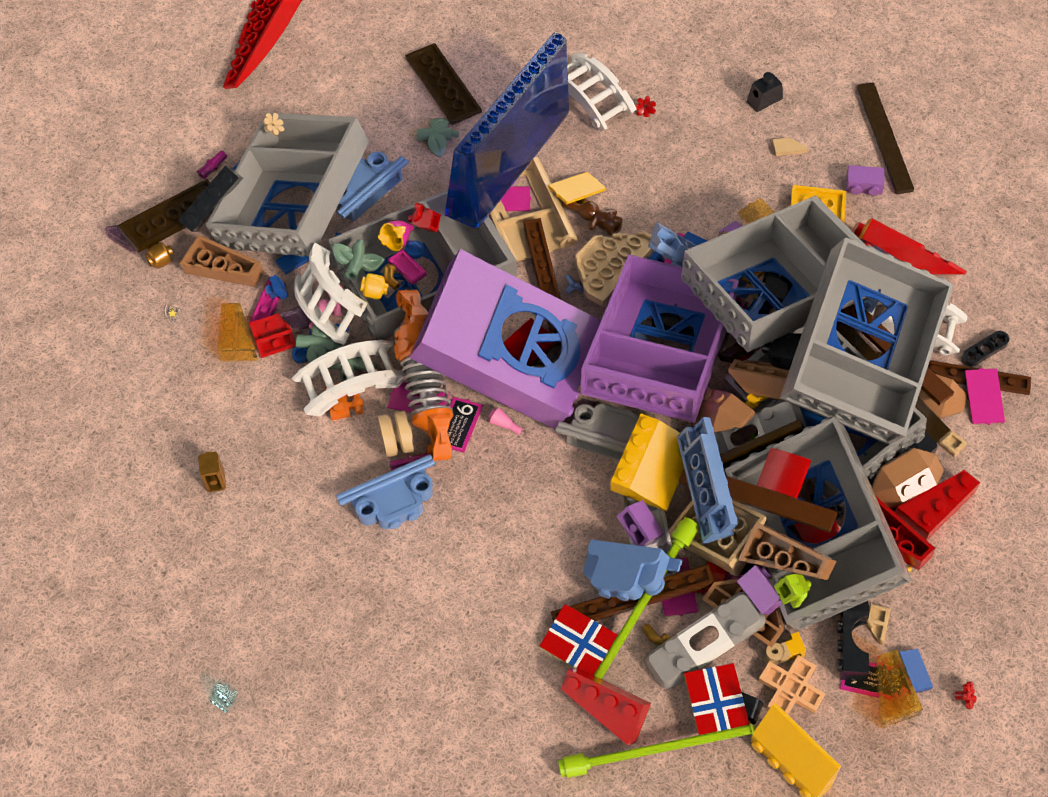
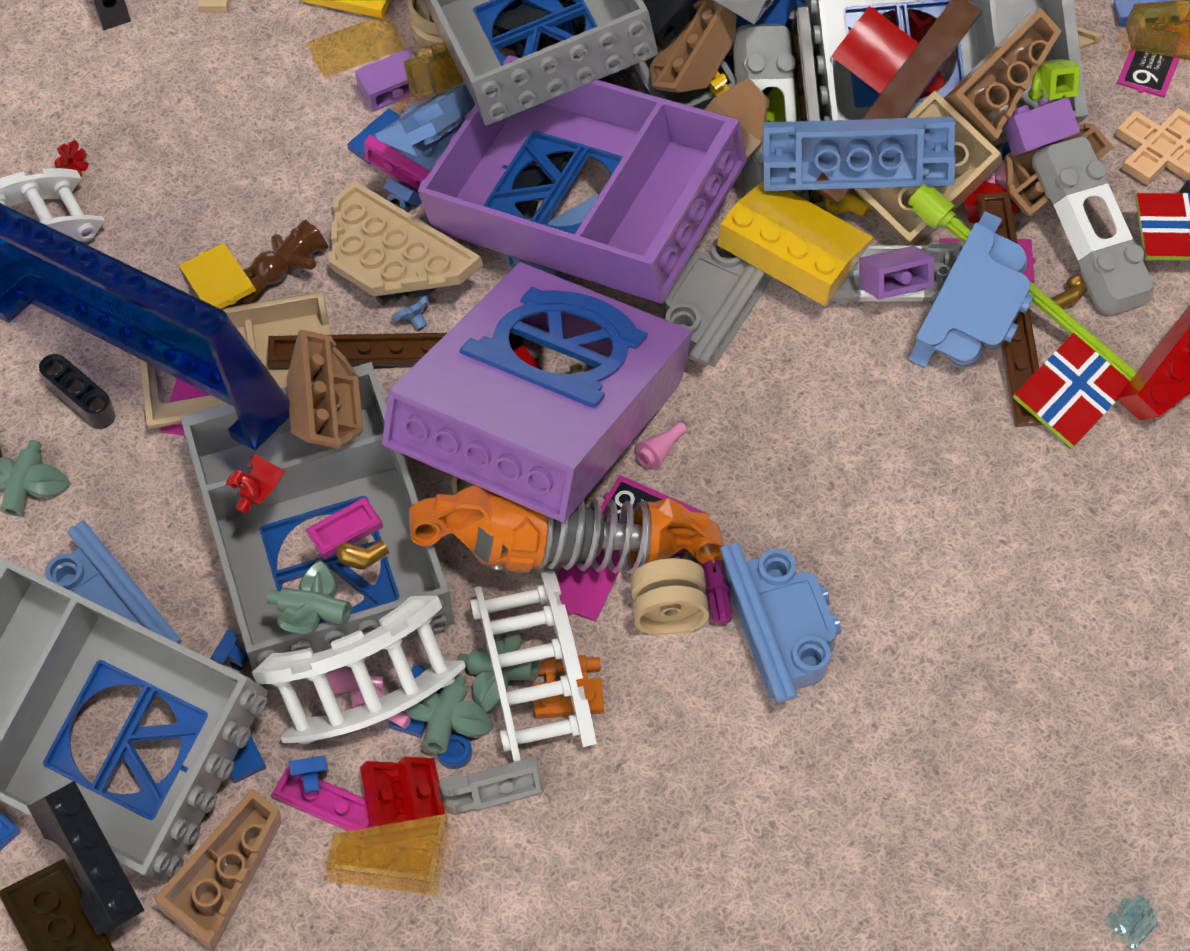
camera: 80 degrees left, 0 degrees up
pearl gold brick [198,451,226,493] -> none
clear purple slope [280,305,311,330] -> none
yellow head [360,273,388,299] -> none
yellow hat [378,220,414,251] -> none
blue tile [405,240,424,259] -> none
leg [765,632,806,665] -> none
black arch [837,601,869,682] -> none
none -> medium nougat wedge [287,329,364,449]
none -> light grey hinge [440,757,544,814]

